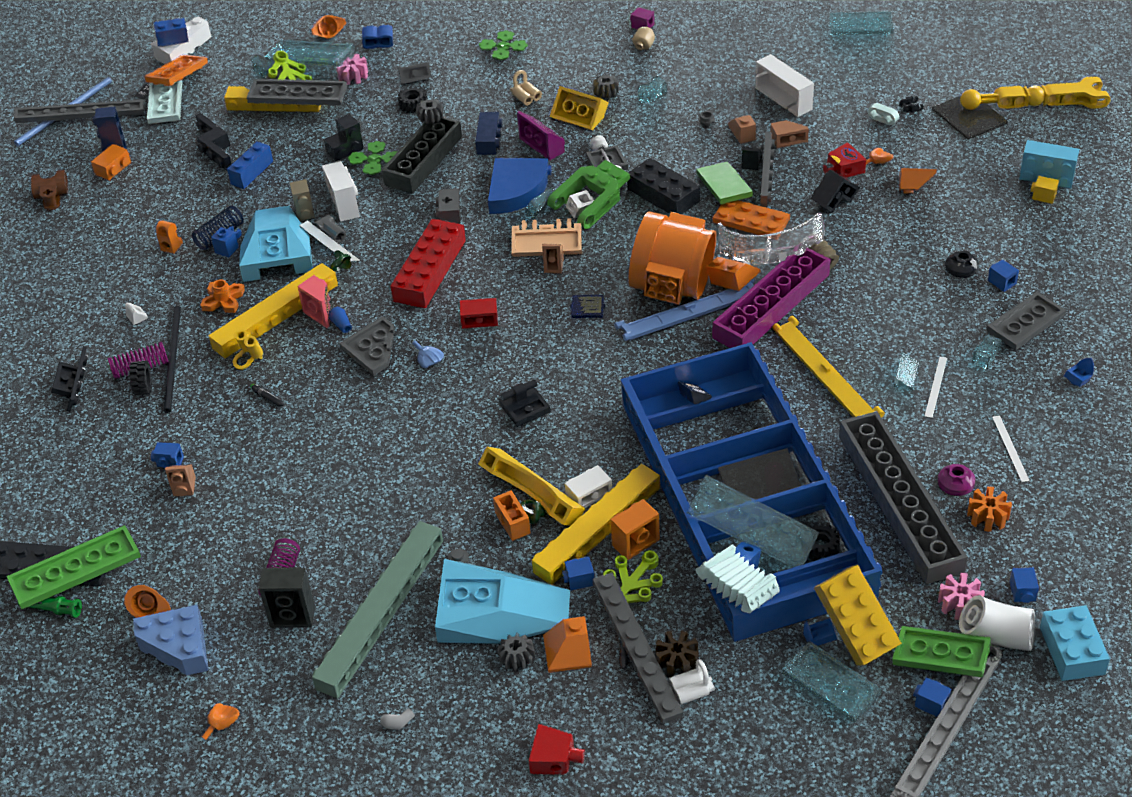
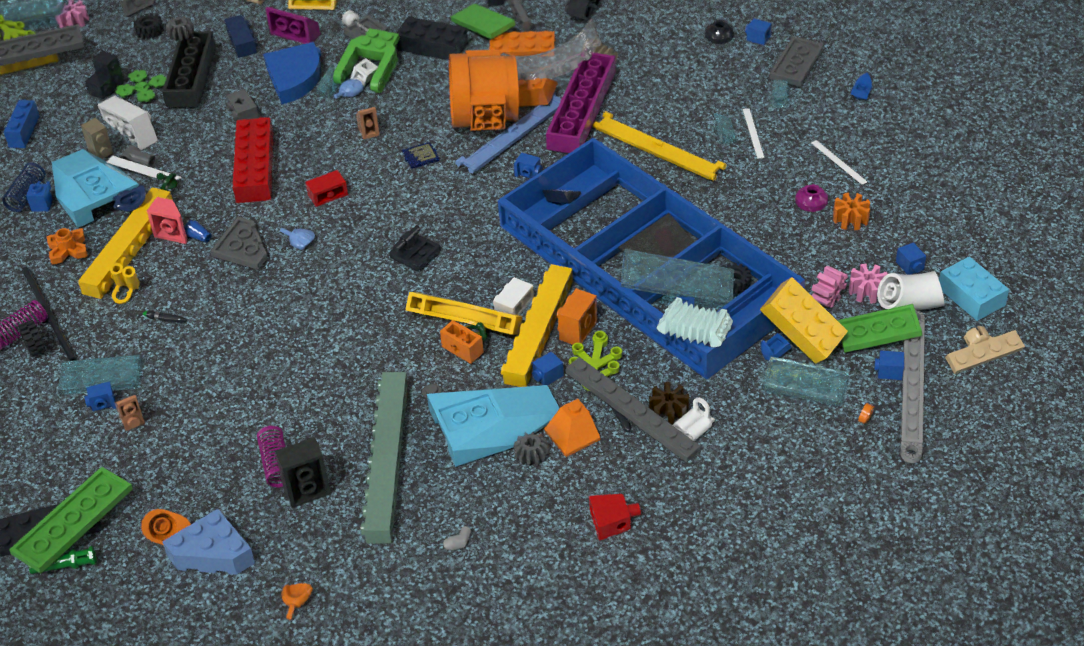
camera: 25 degrees left, 0 degrees up
light nougat hinge [512,218,582,257] -> none
dark grey brick [839,411,968,585] -> none
none -> clear light blue plate [58,355,141,395]
none -> dark blue hat [113,185,146,211]
none -> medium blue piece [334,79,364,98]
none -> blue brick [514,153,542,178]
none -> bright pink gear [811,266,848,308]
none -> orange tile [858,403,874,424]
none -> tan plate [945,326,1025,374]

